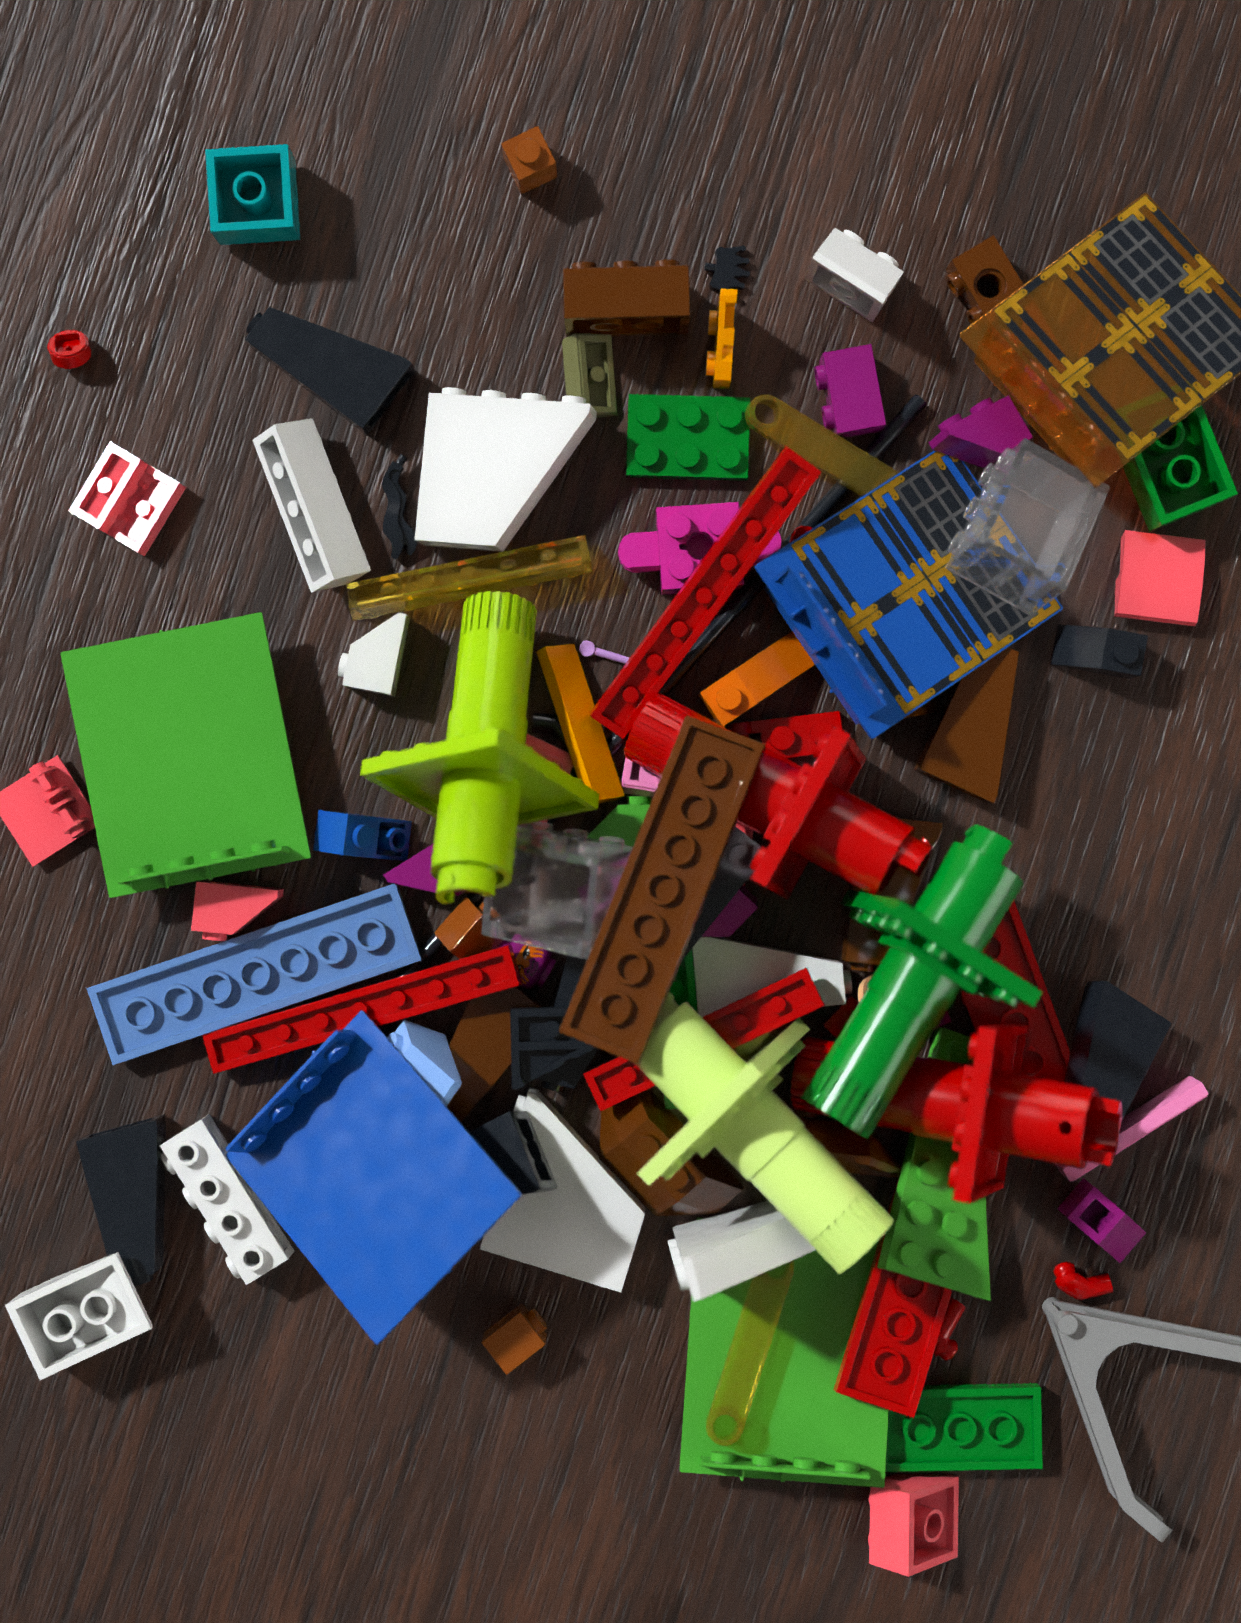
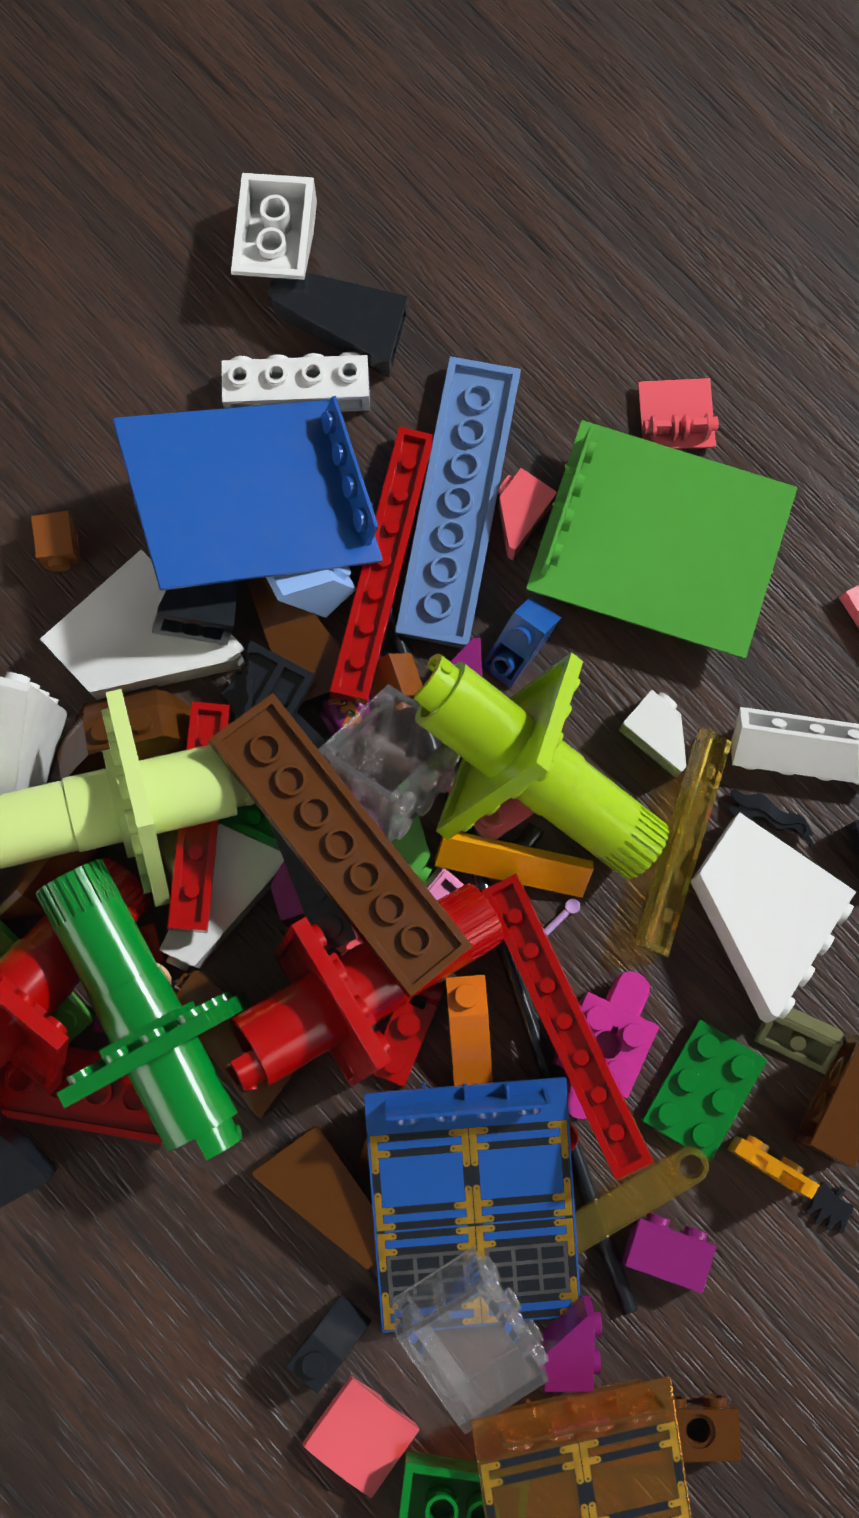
camera: 120 degrees right, 10 degrees down
white slope [805,228,904,323] -> none

